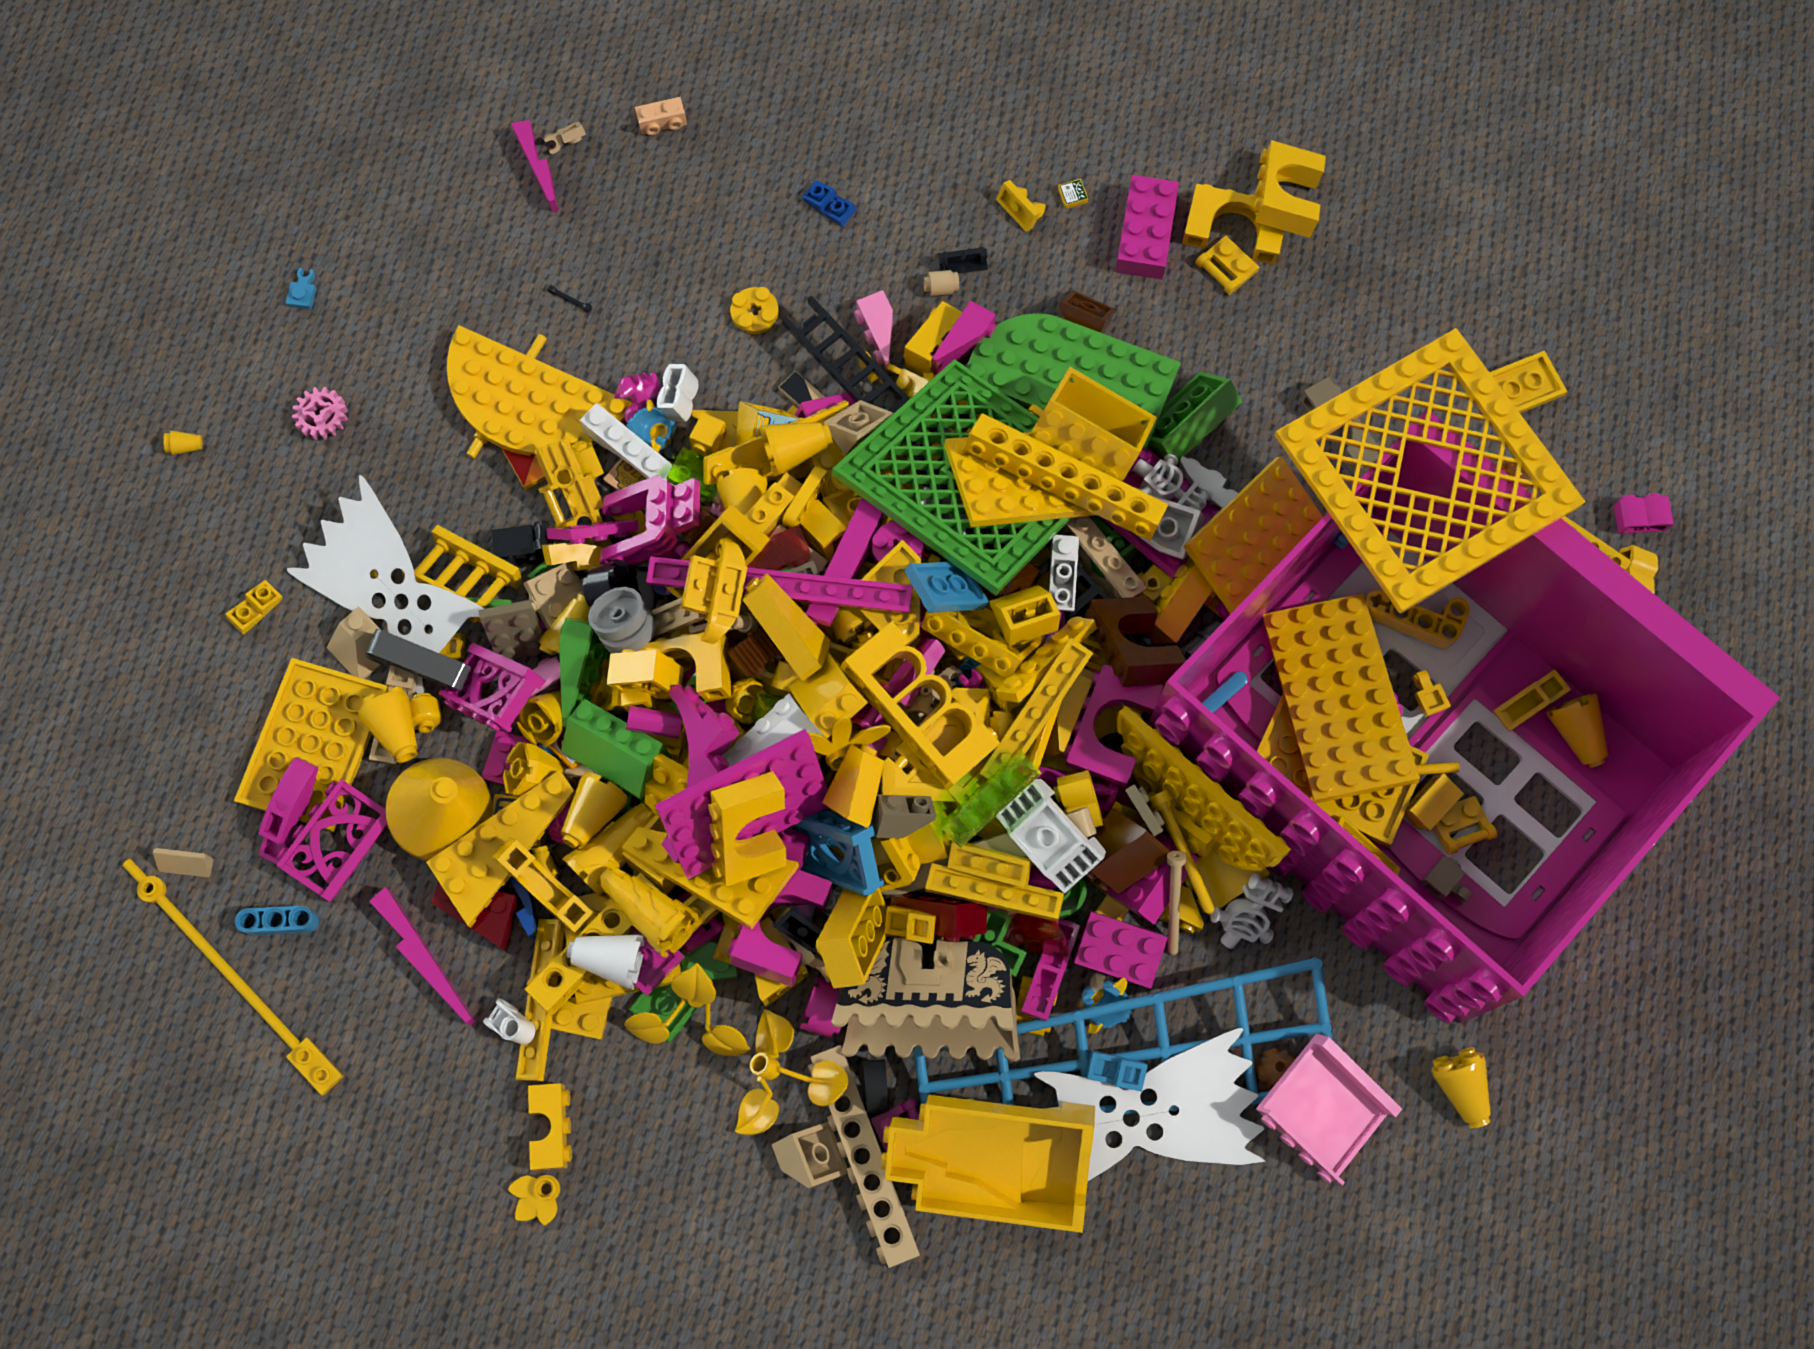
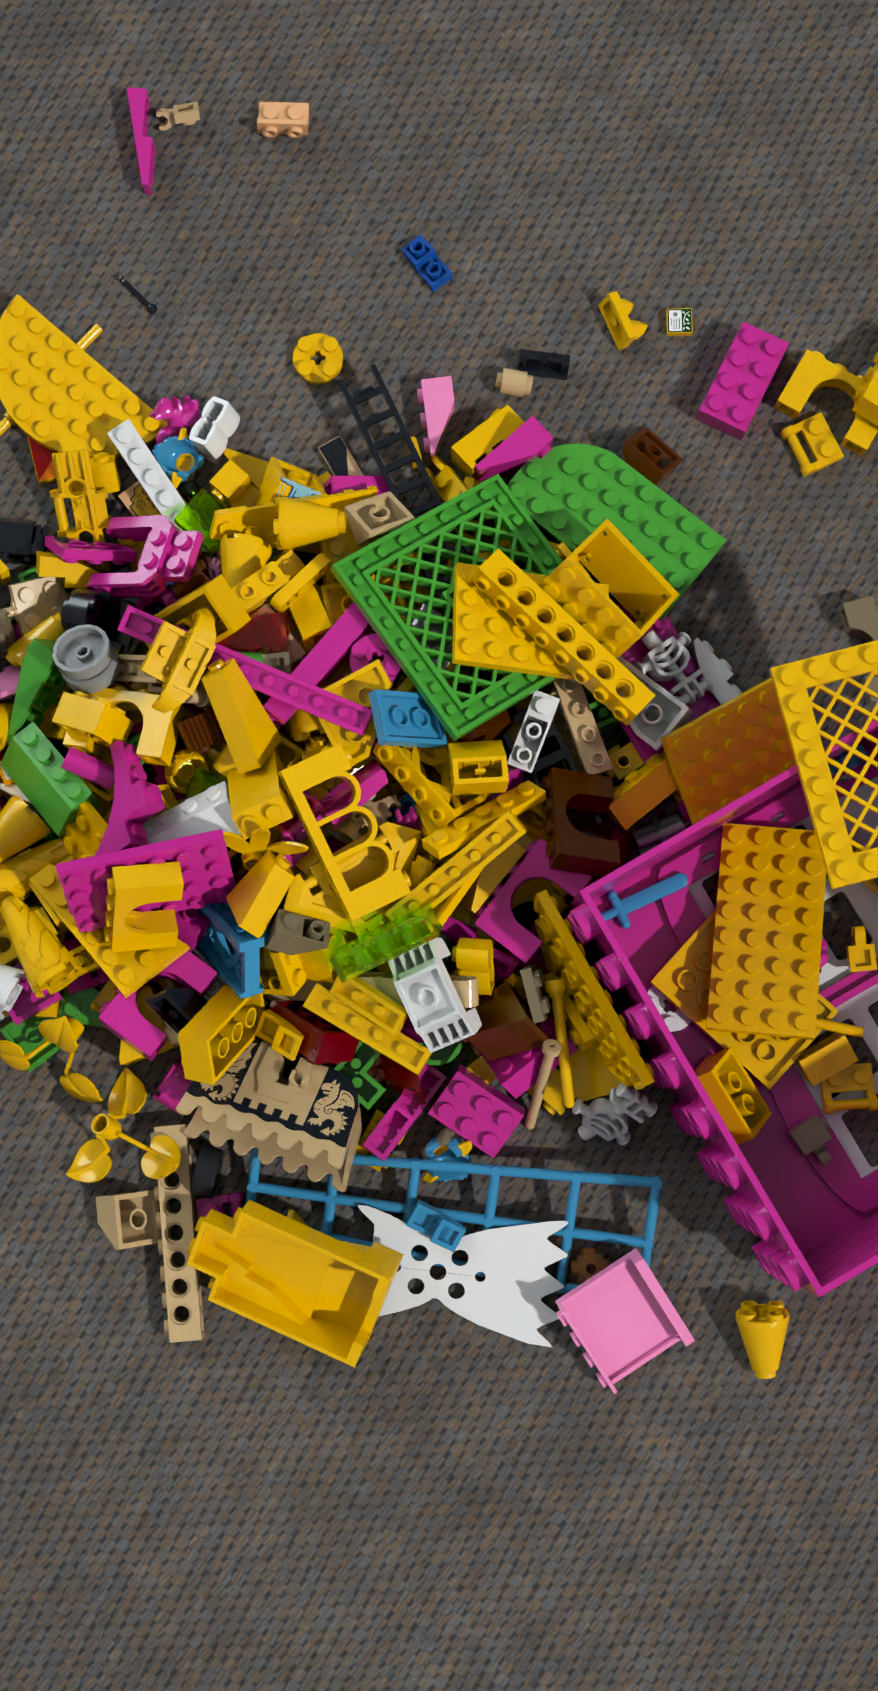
camera: 20 degrees right, 10 degrees up
bright green slope [1147,371,1242,463] -> none

